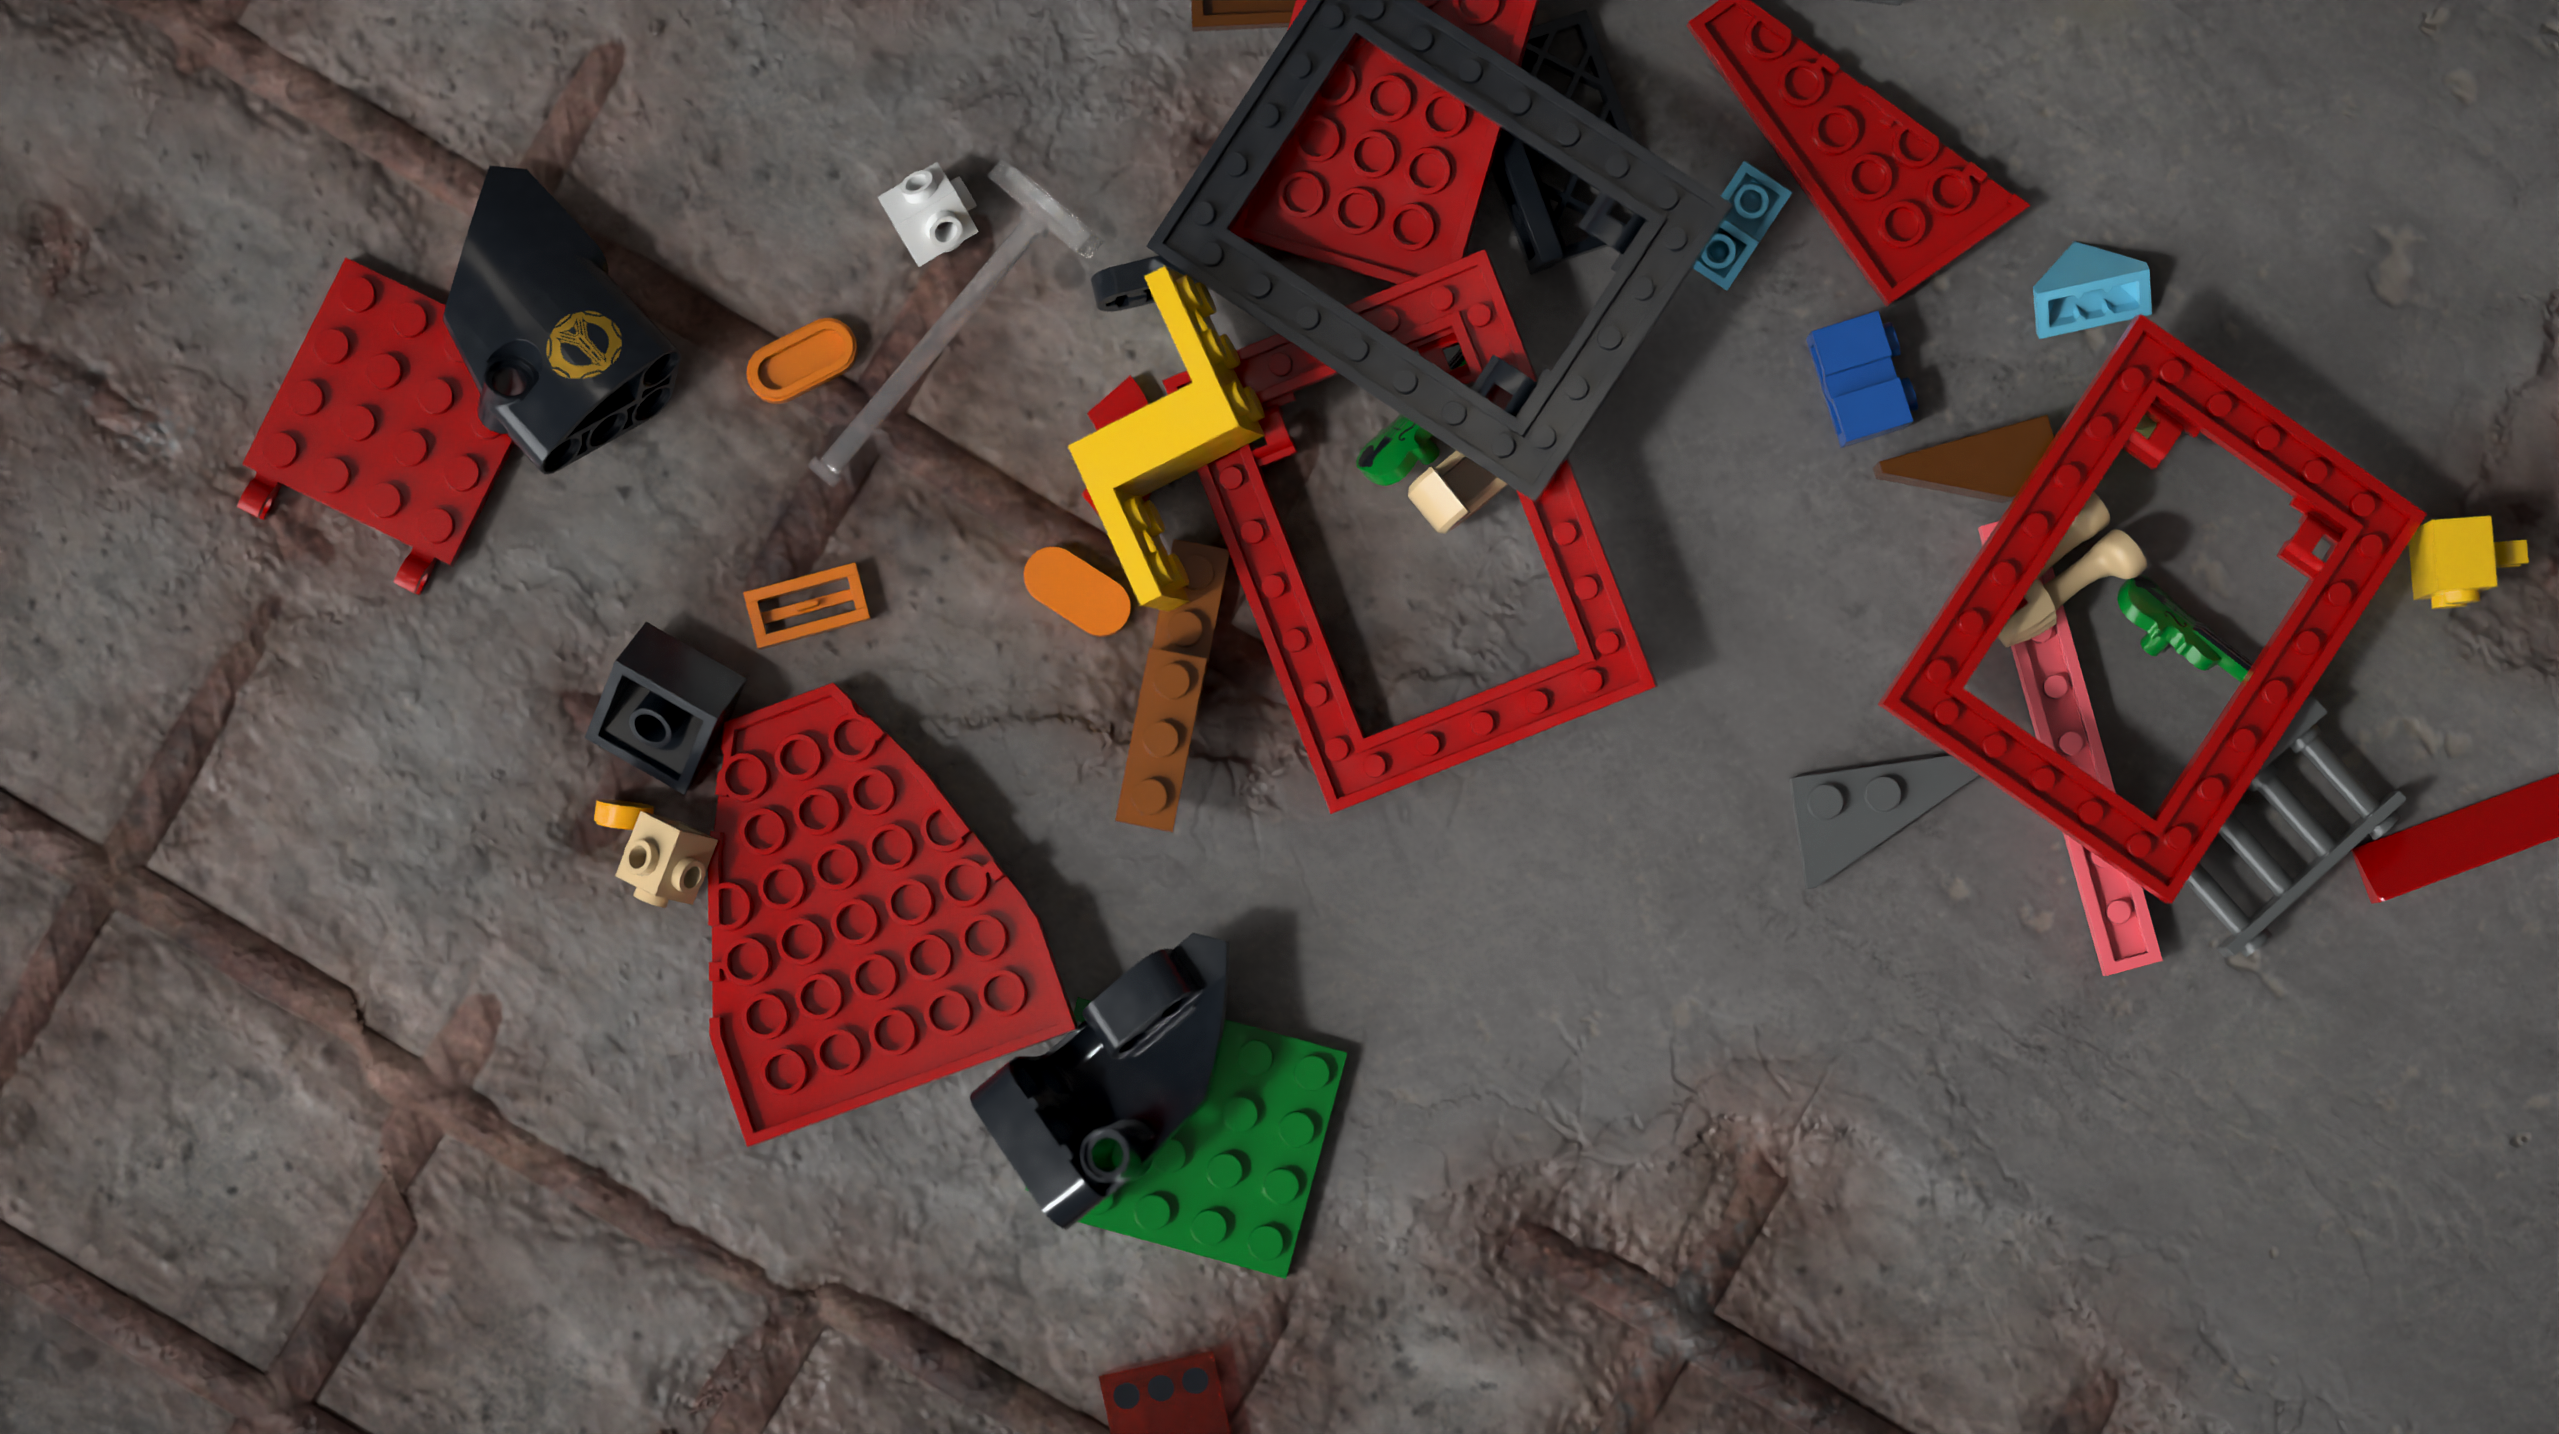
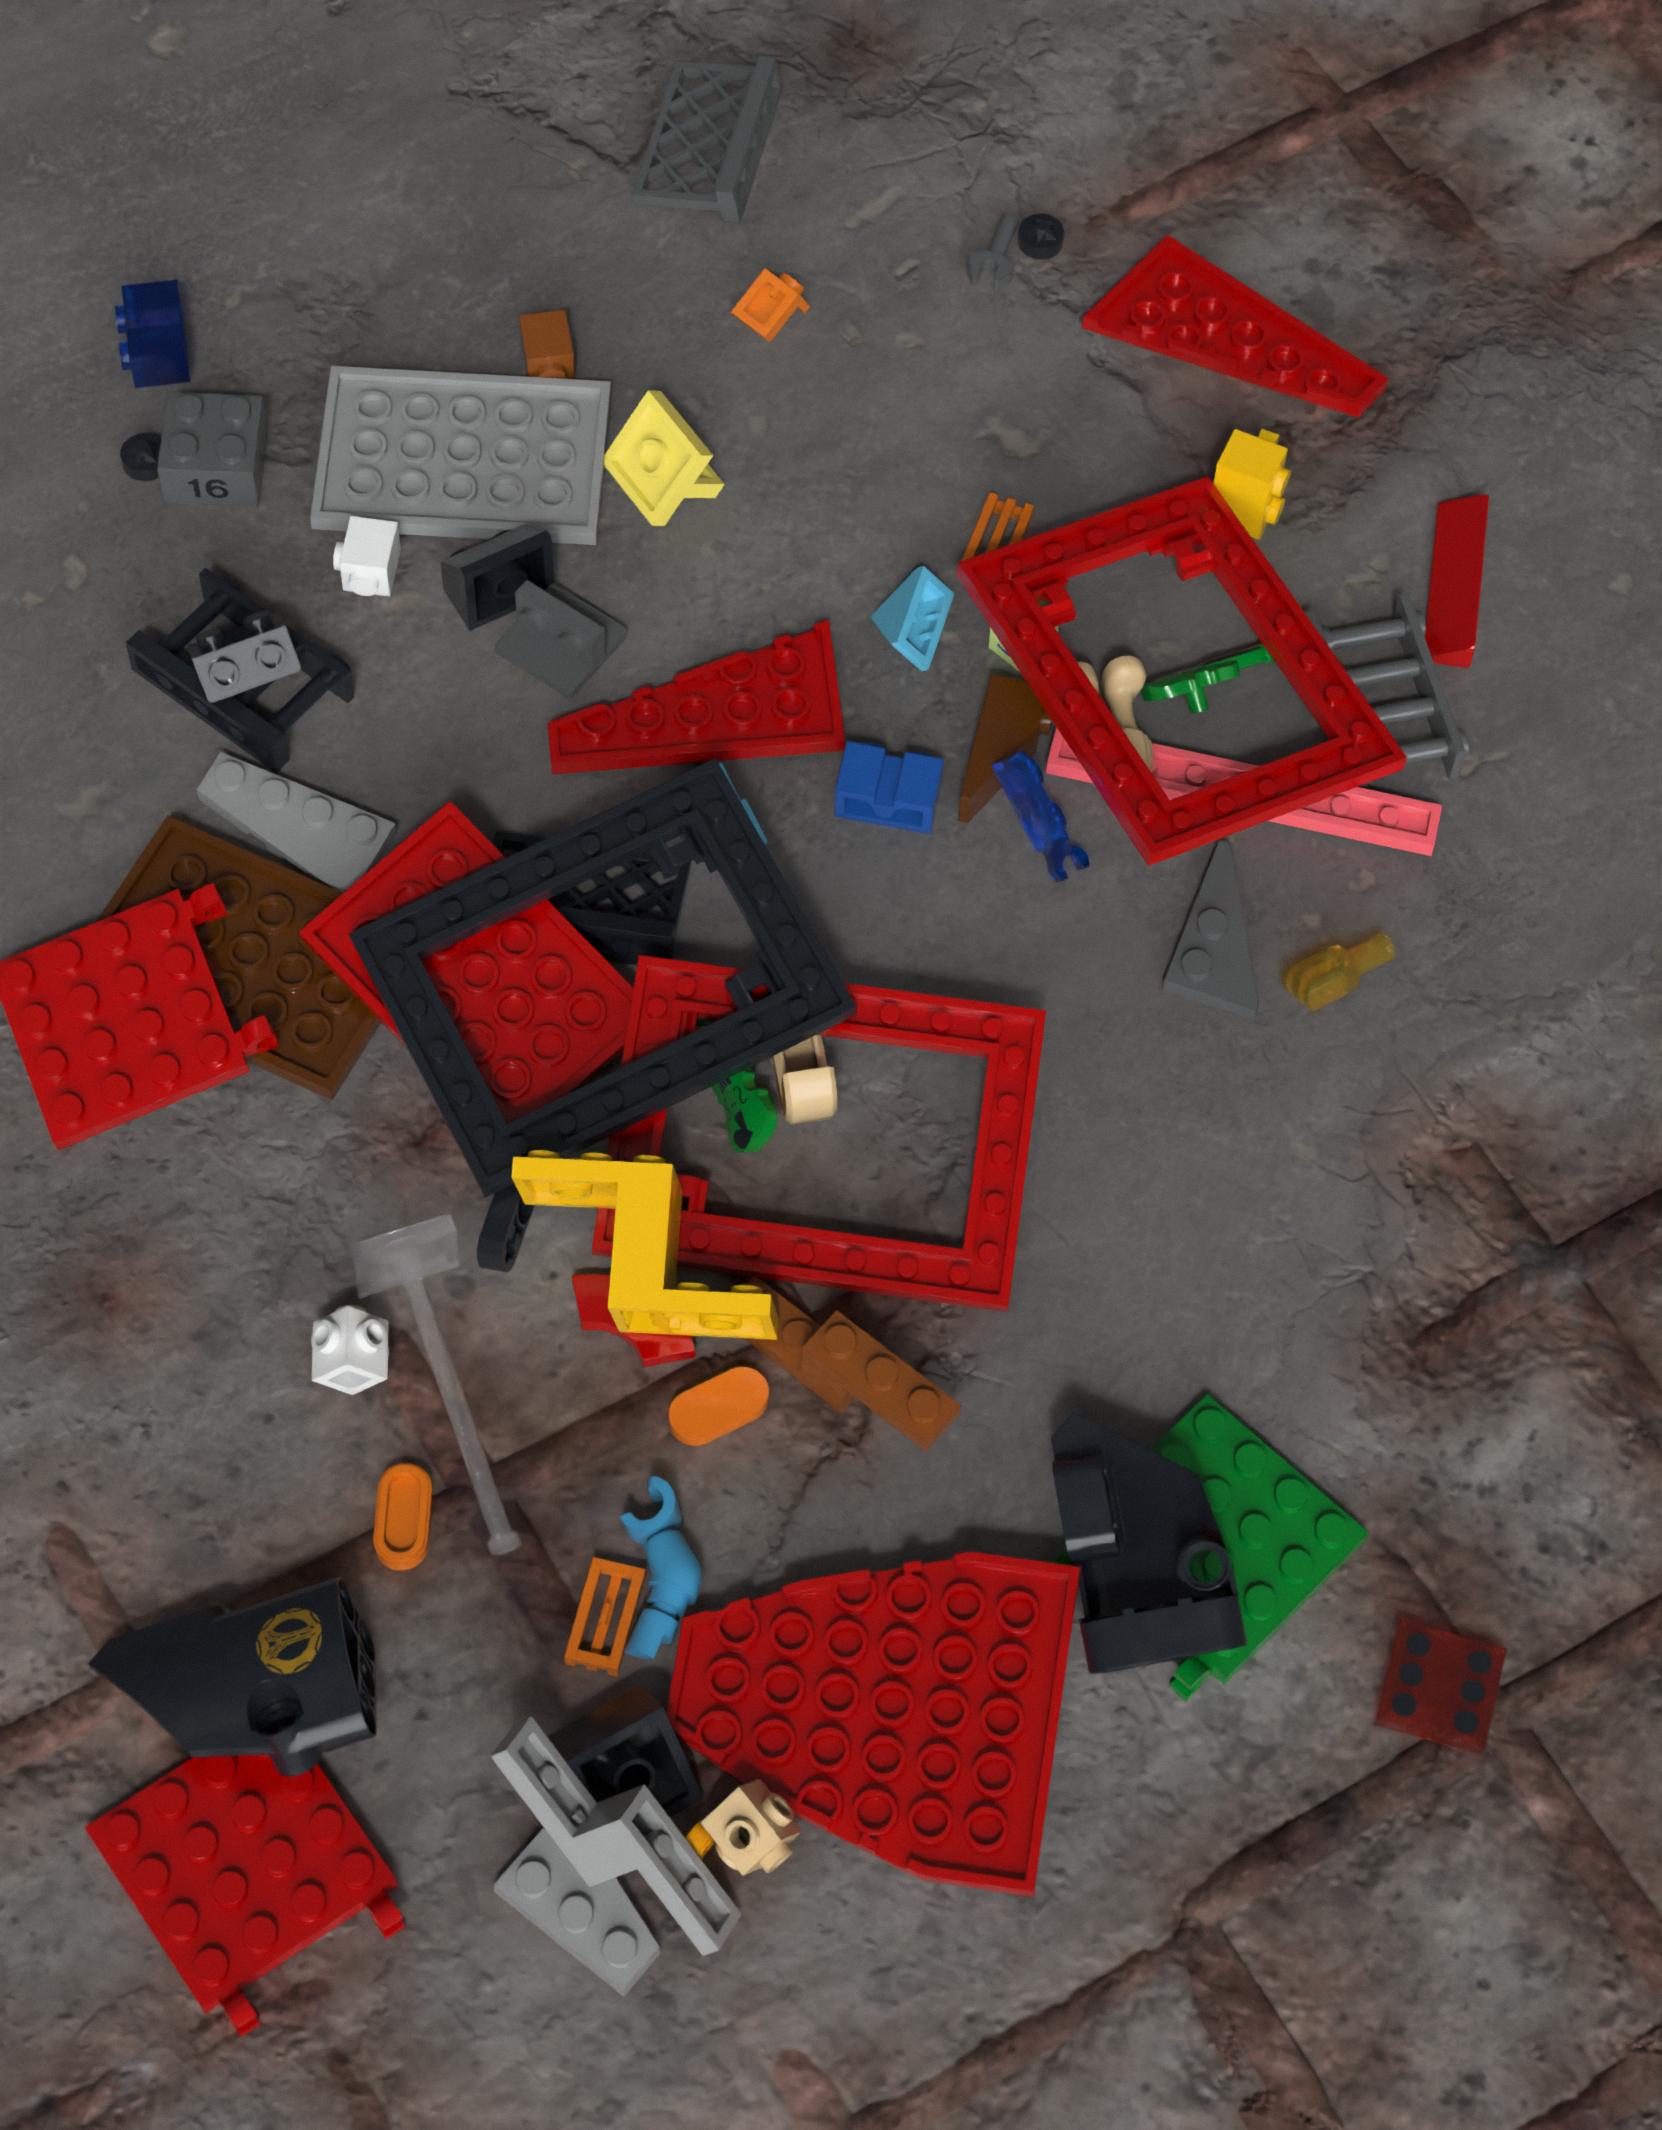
camera: 65 degrees left, 25 degrees down
none -> light grey bracket [490,1716,742,1956]
none -> light grey wing [493,1827,660,1997]
none -> dark azure piece [620,1476,702,1659]
none -> orange tile [962,492,1035,561]
none -> clear blue plate [991,751,1090,882]
none -> clear yellow arm [1281,931,1395,1012]

